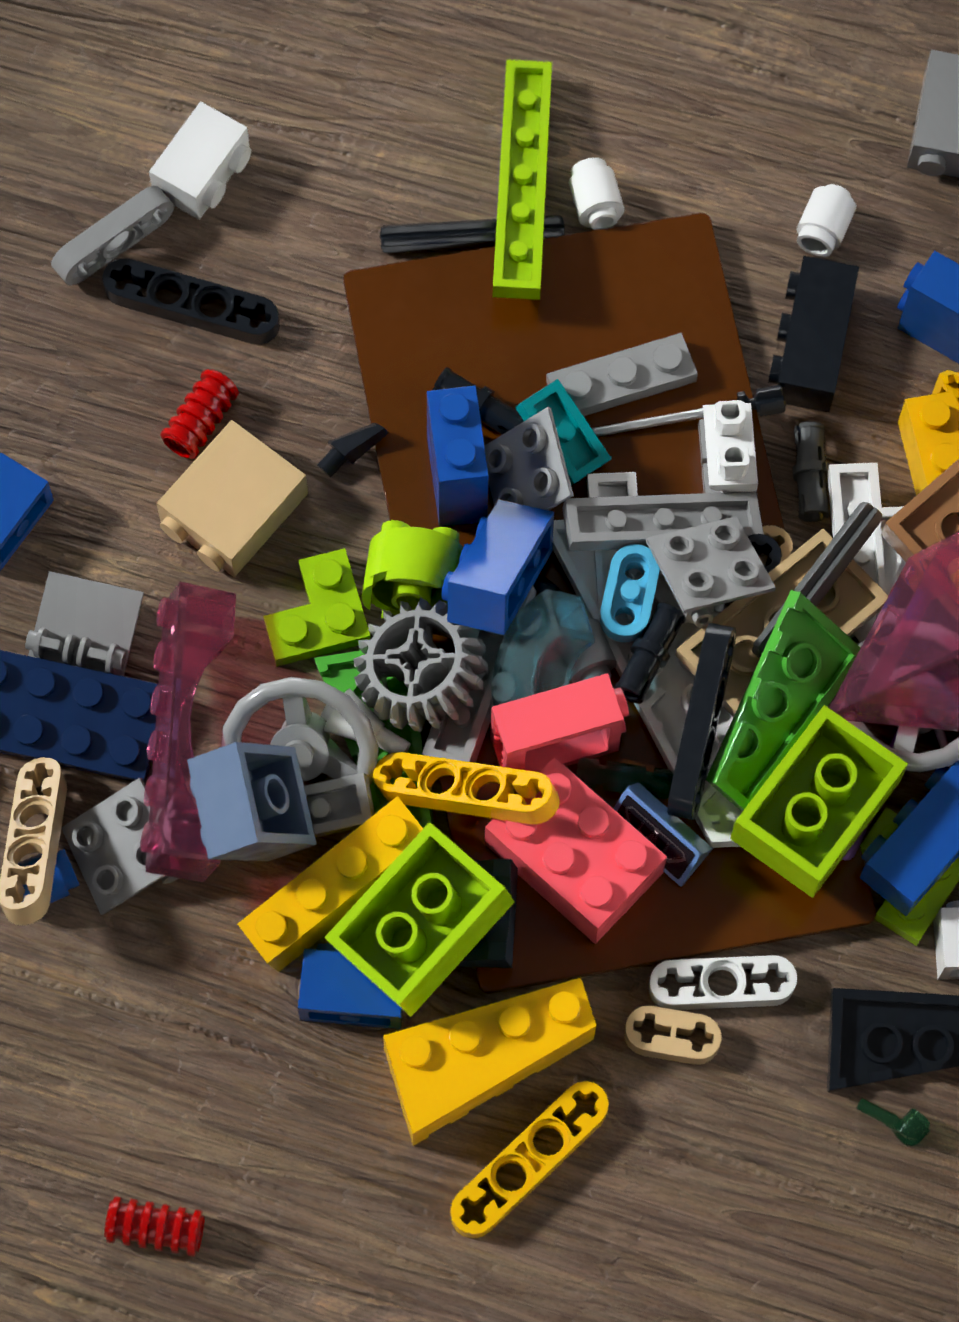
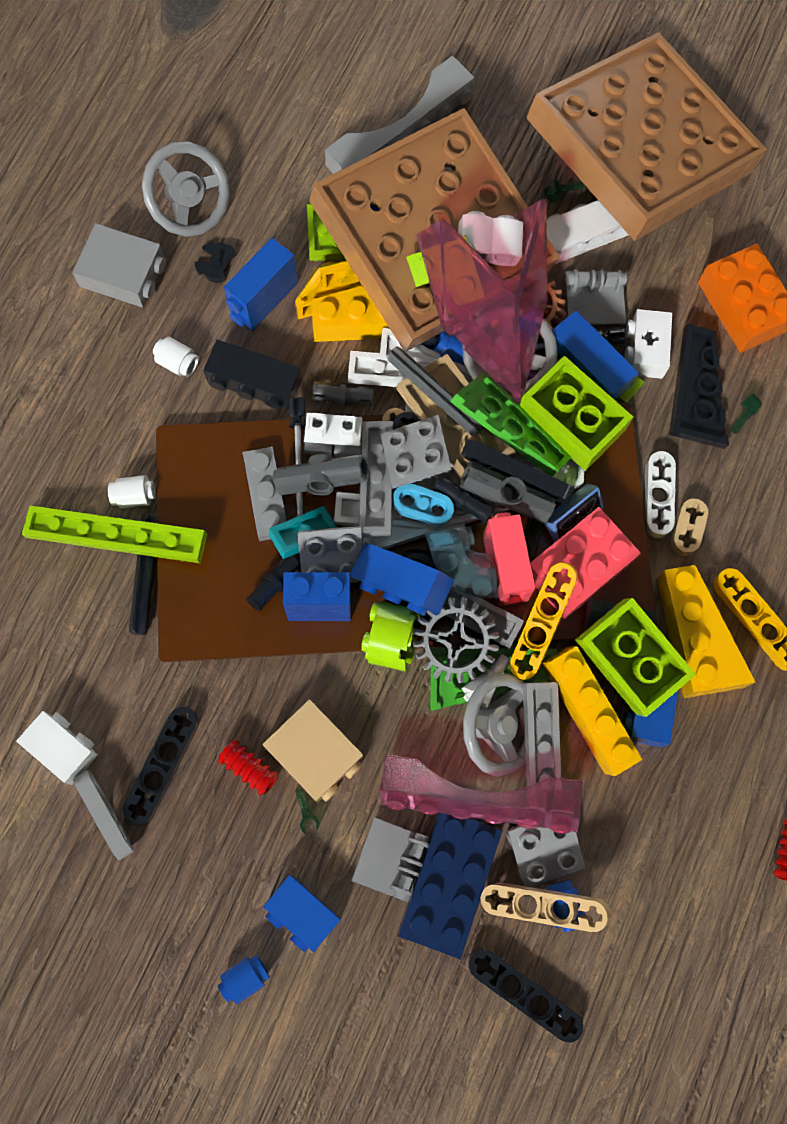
camera: 85 degrees left, 5 degrees up
sand blue brick [187,742,317,861] -> none
lime plate [263,548,371,667] -> none
black bar [317,423,389,478] -> none
none -> dark grey piece [273,454,369,495]
none -> clear green hand [295,788,320,834]
none -> dark grey piece [460,461,556,524]

